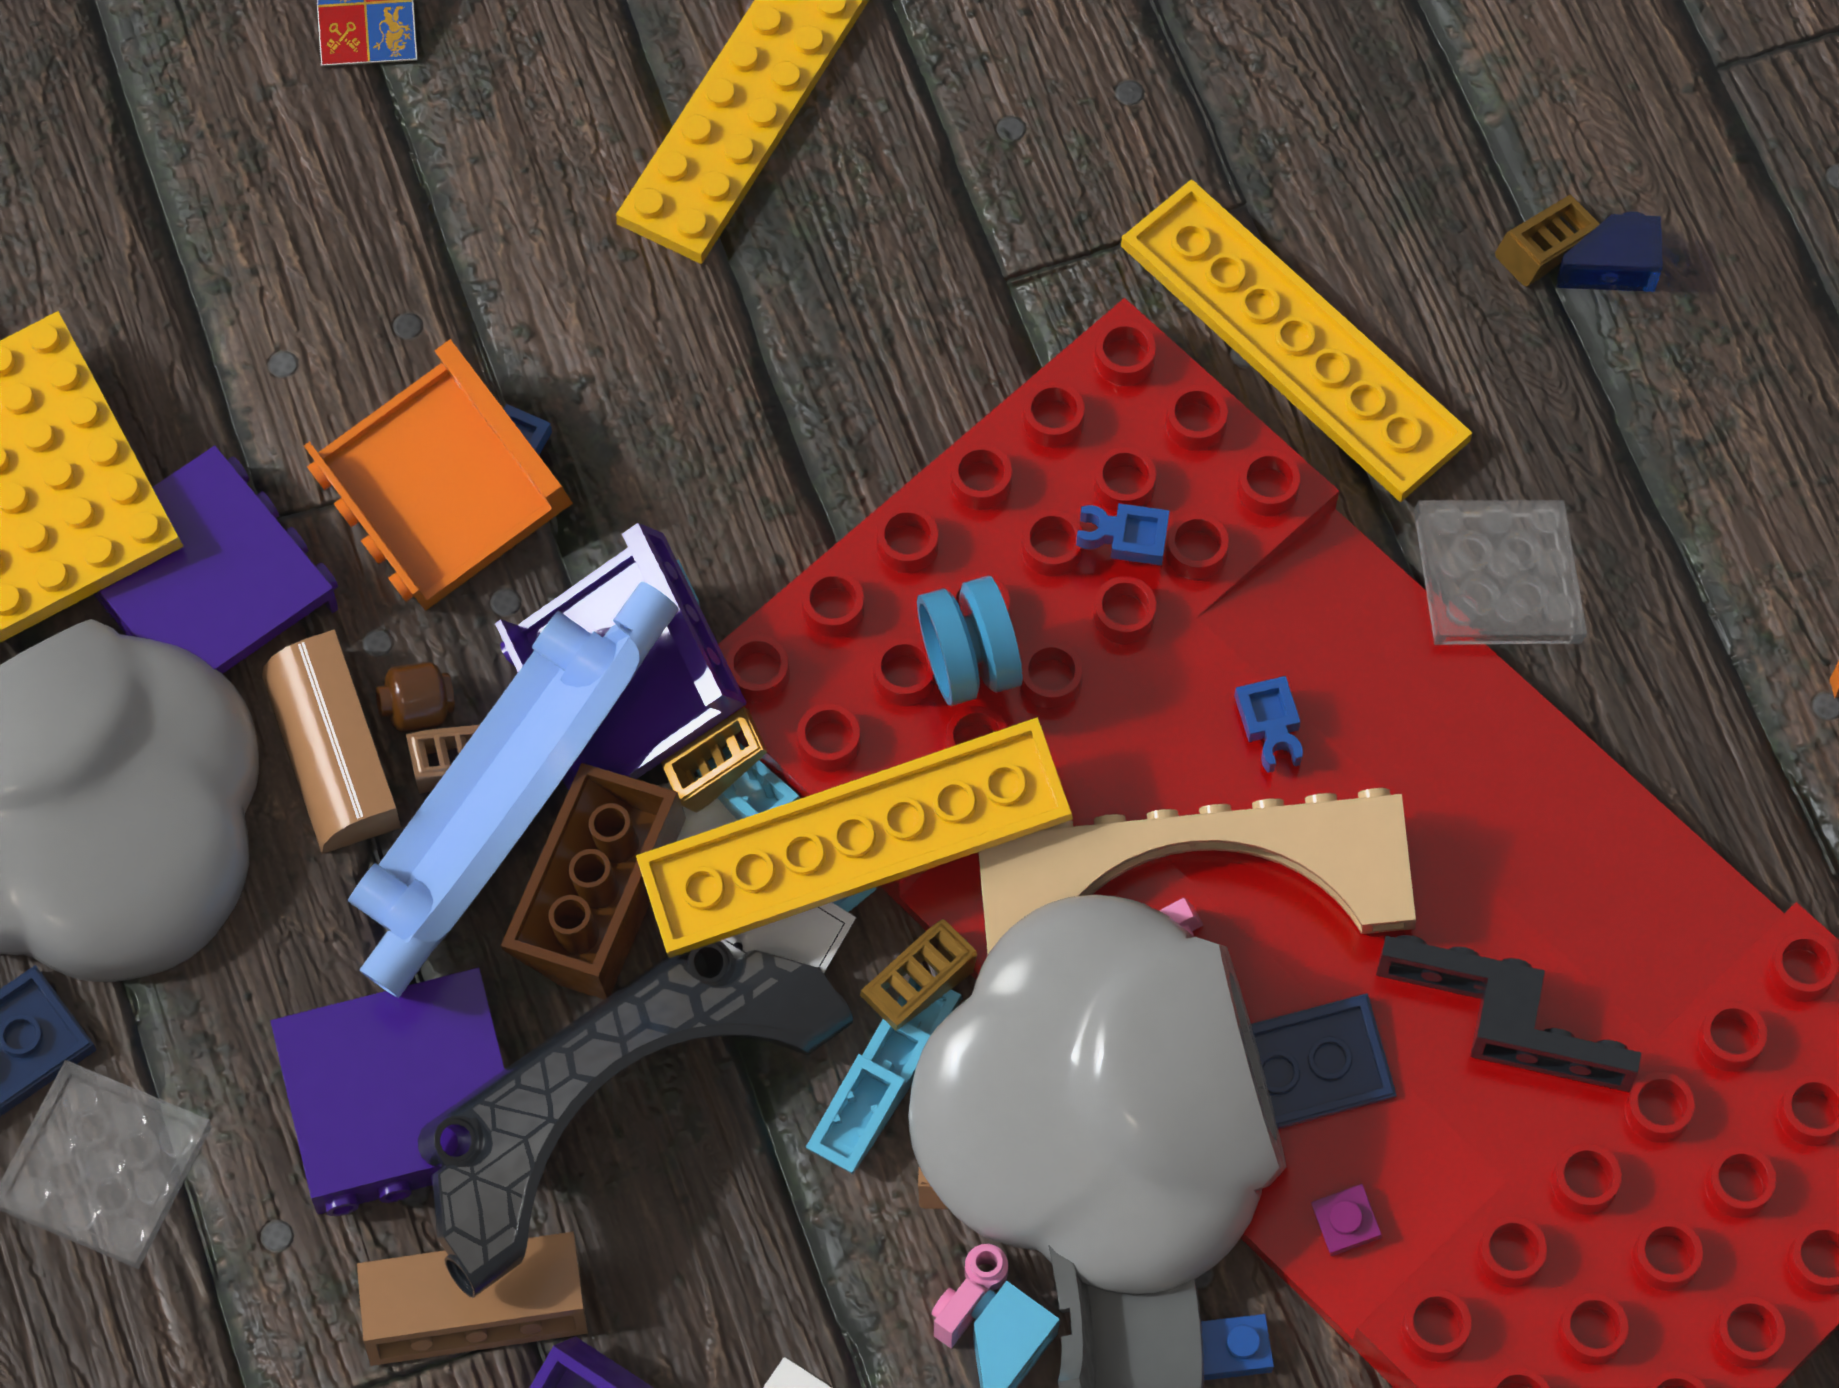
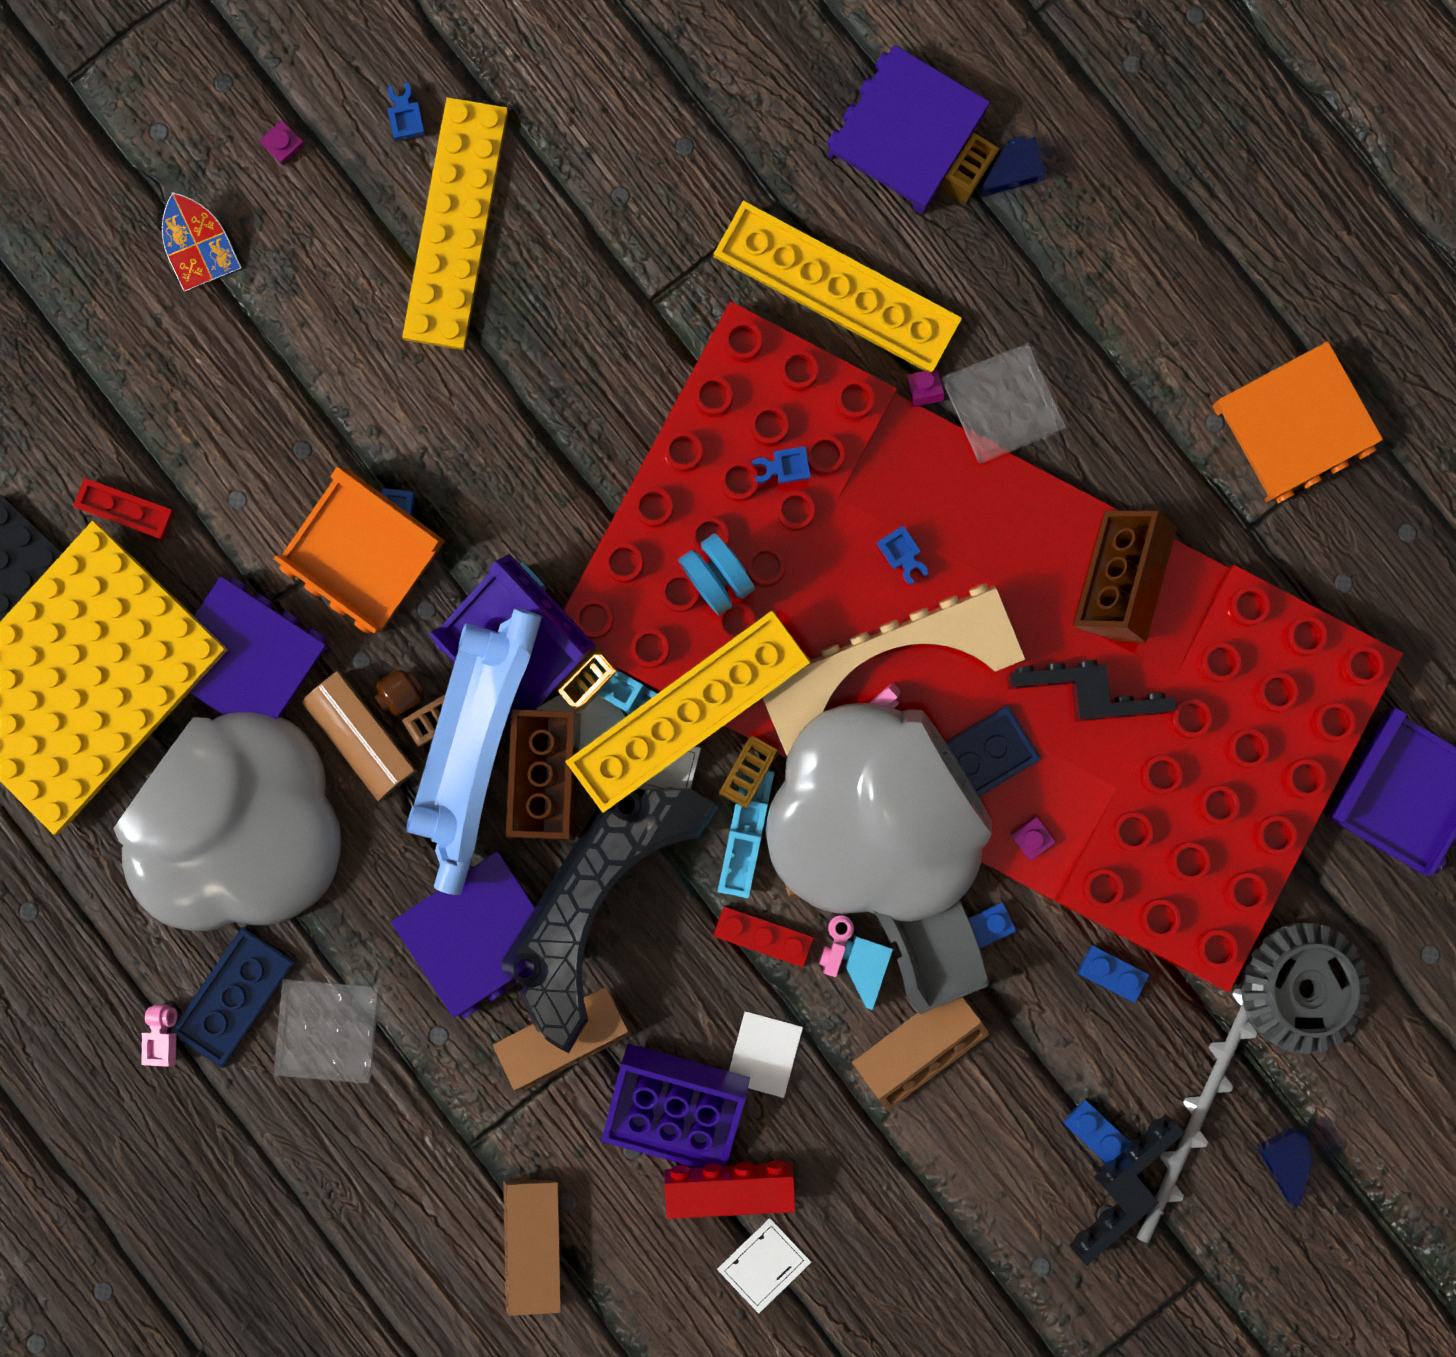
camera: 15 degrees left, 20 degrees up
none -> red plate [73,478,175,540]
none -> red plate [713,906,813,967]
none -> dark purple panel [827,45,990,214]
none -> magenta plate [907,369,944,407]
none -> reddish brown slope [1073,510,1177,643]

